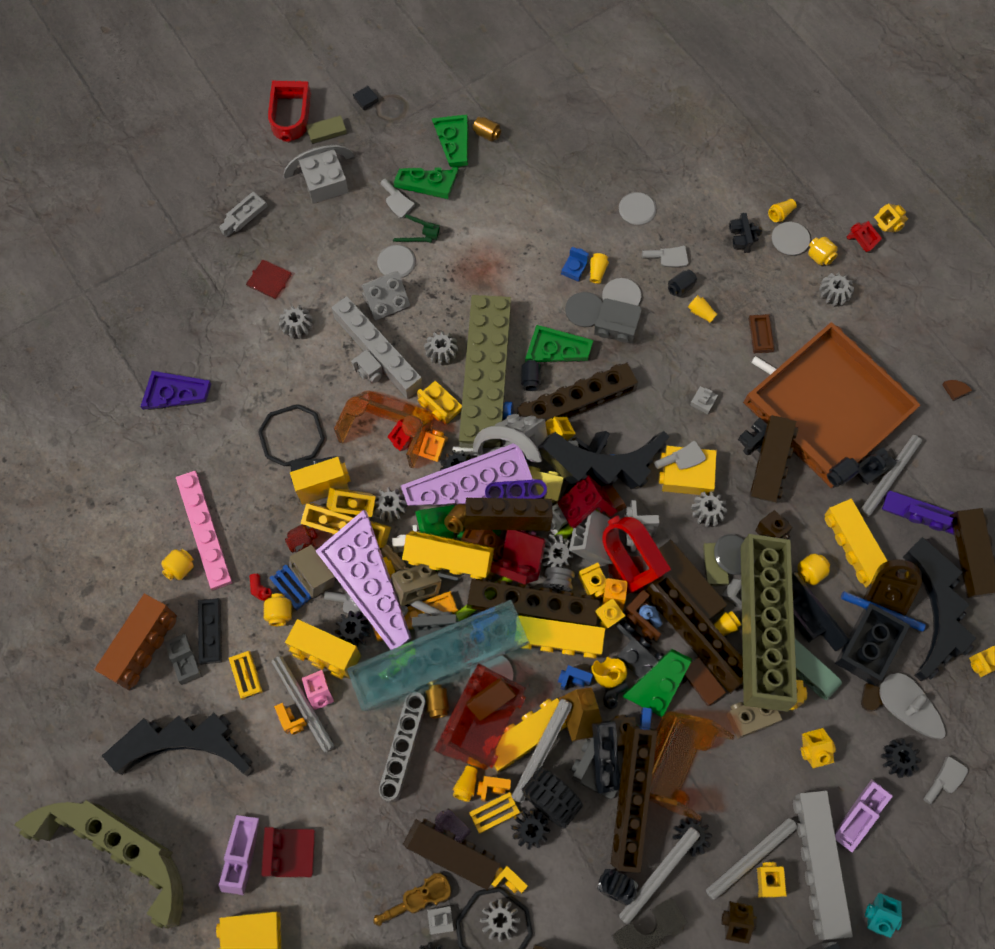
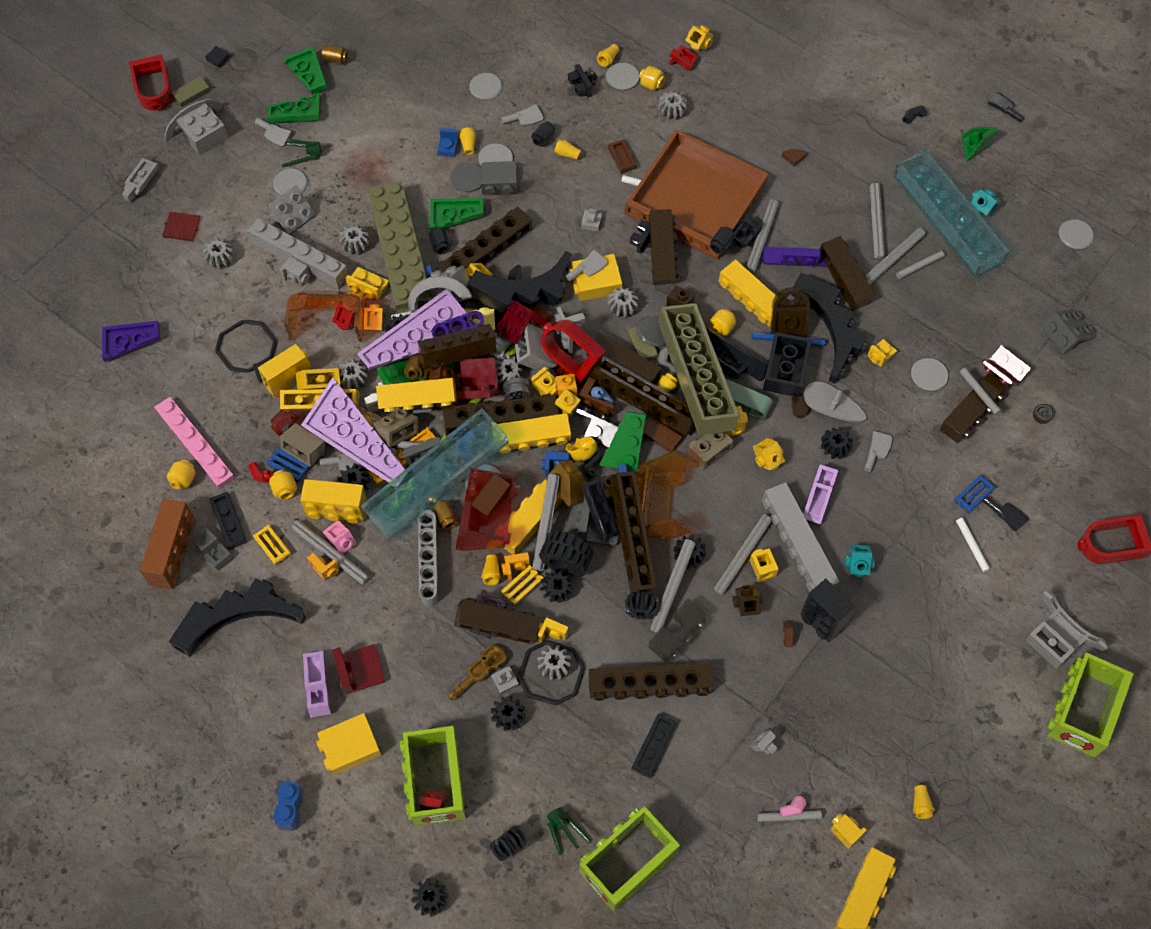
camera: 20 degrees left, 5 degrees down
olive slope [15,800,184,929] -> none

